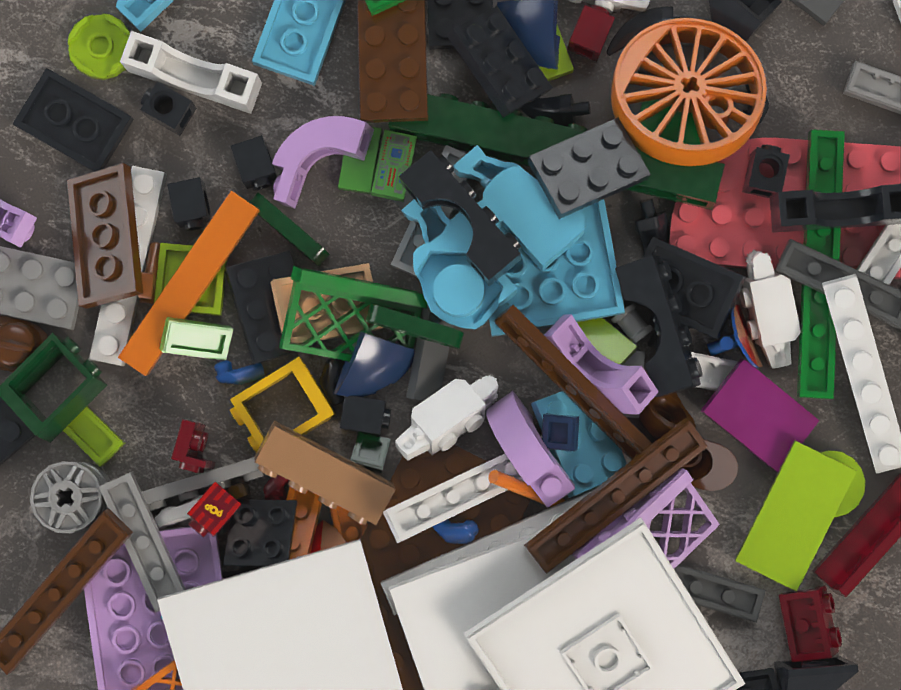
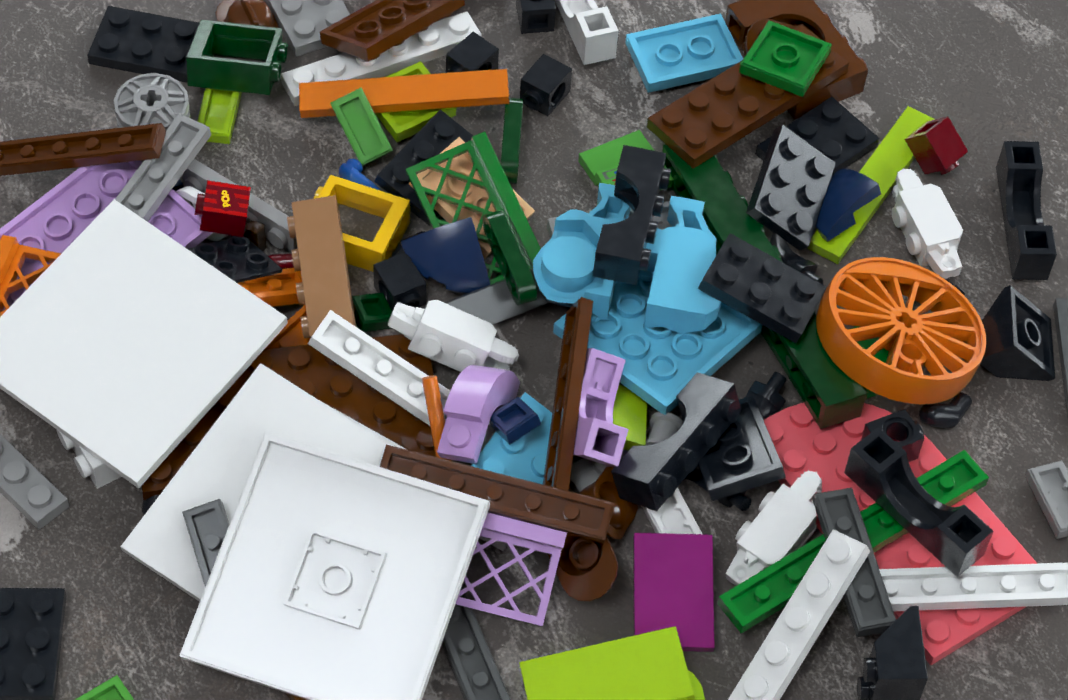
camera: 50 degrees right, 30 degrees down
dark orange bar [138,242,160,304] -> none
dark red bracket [171,419,216,473] -> none
lavender arch [272,116,374,209] -> none
blue arm [432,519,479,544] -> none
dark red brick [567,5,615,62] -> none
shield [707,304,763,368] -> none

